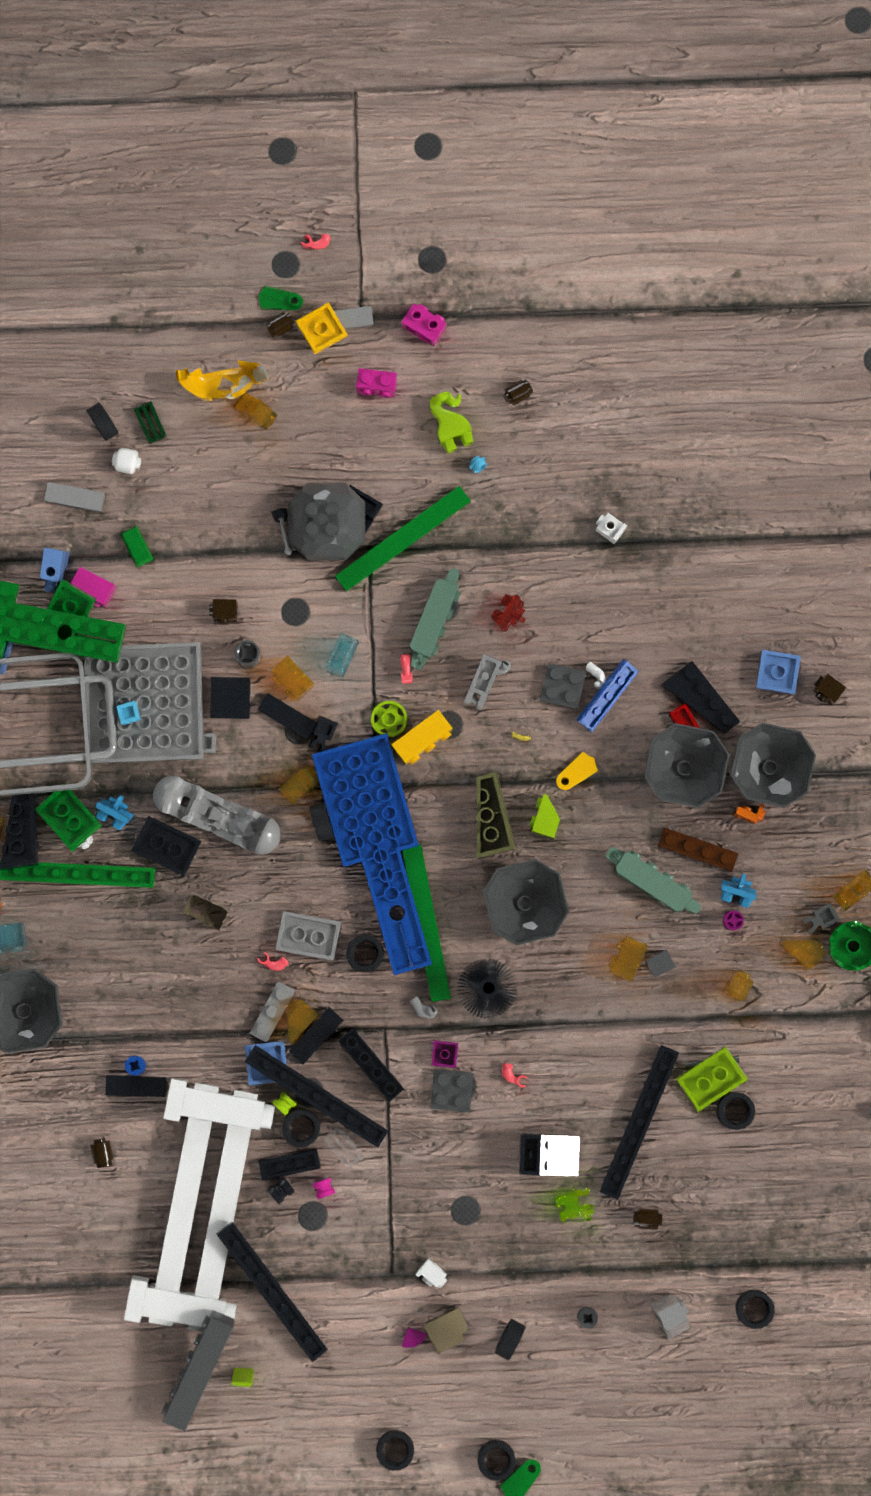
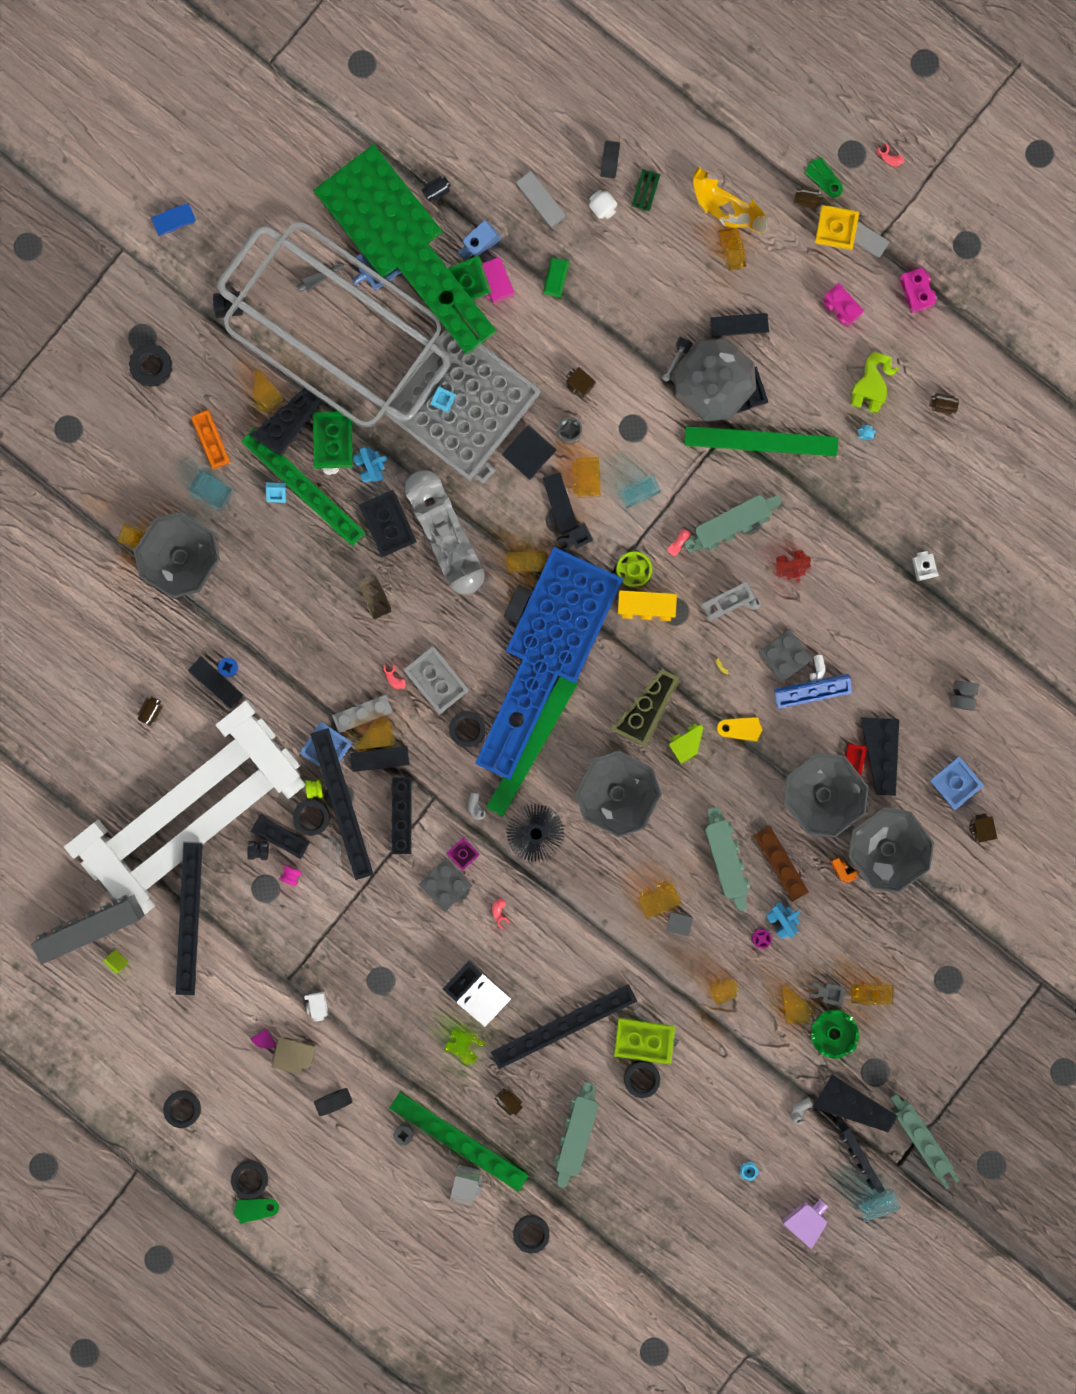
camera: 40 degrees right, 5 degrees up
none -> medium azure plate [266,482,287,503]
none -> green plate [389,1092,529,1192]
none -> sand green hinge [553,1082,598,1188]
none -> black tile [710,313,769,337]
none -> dark grey wheel [950,680,979,711]

